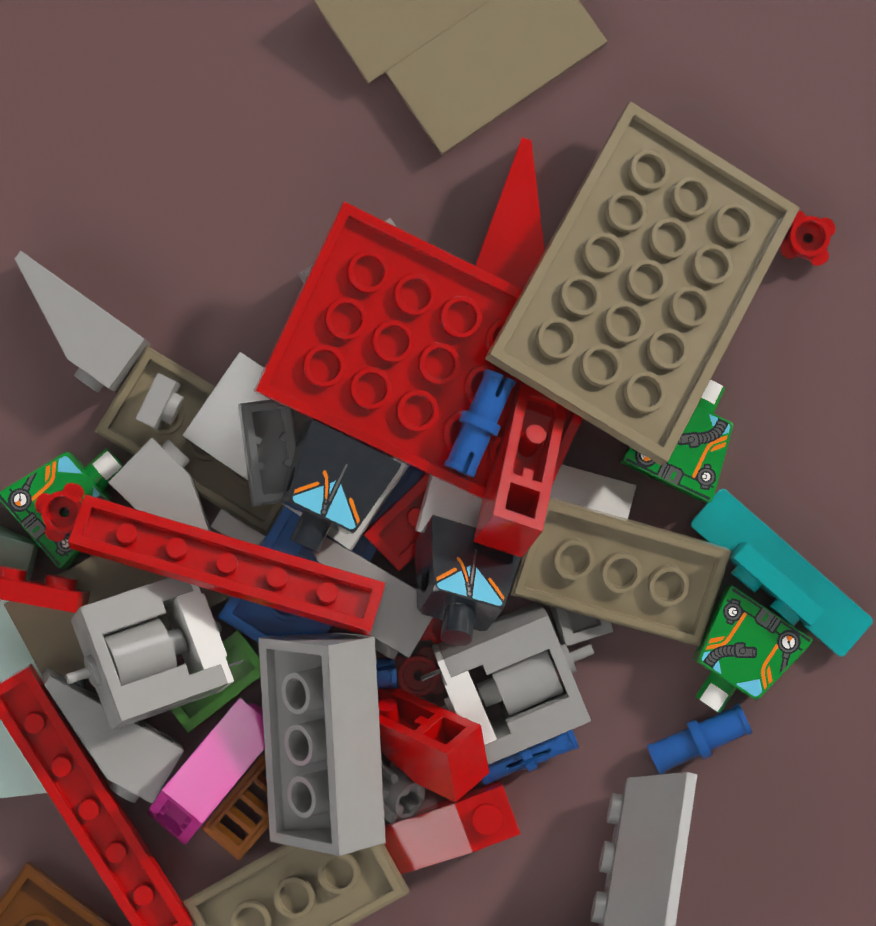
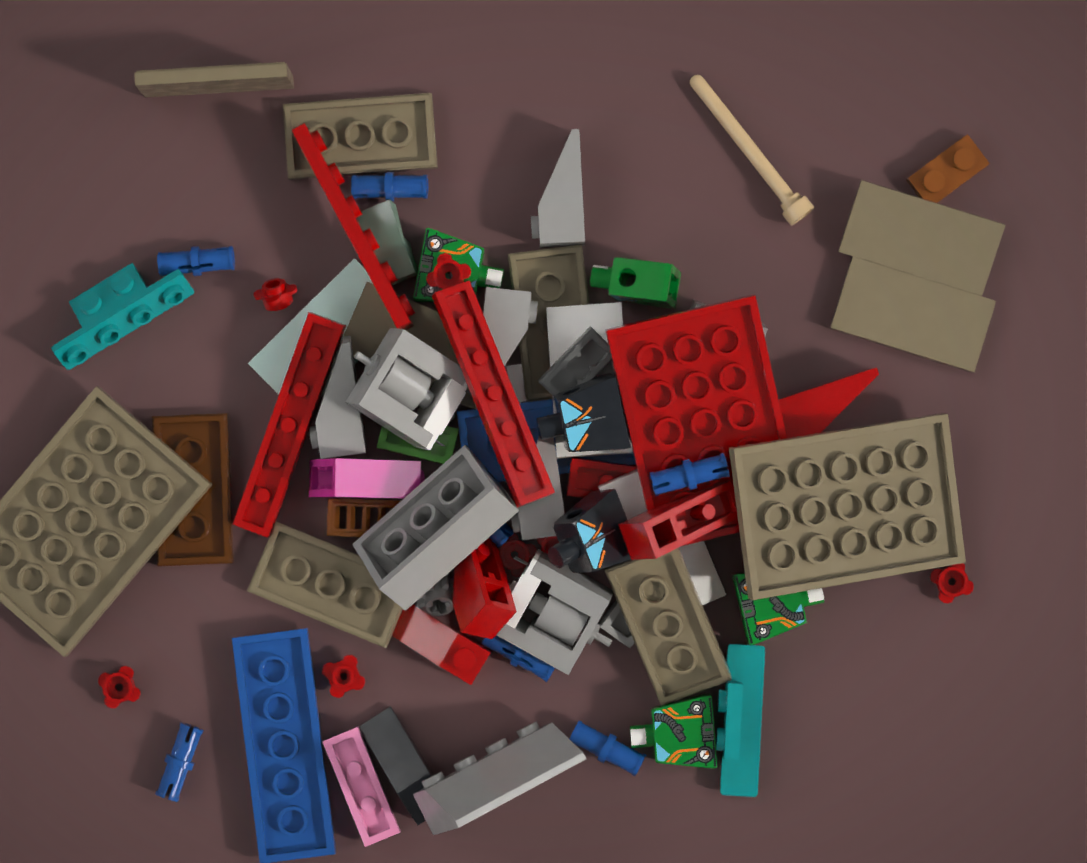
camera: 55 degrees right, 0 degrees up
light grey plate [136,373,184,431] -> none
none -> green torso [590,257,681,309]
none -> tan piece [690,75,815,226]

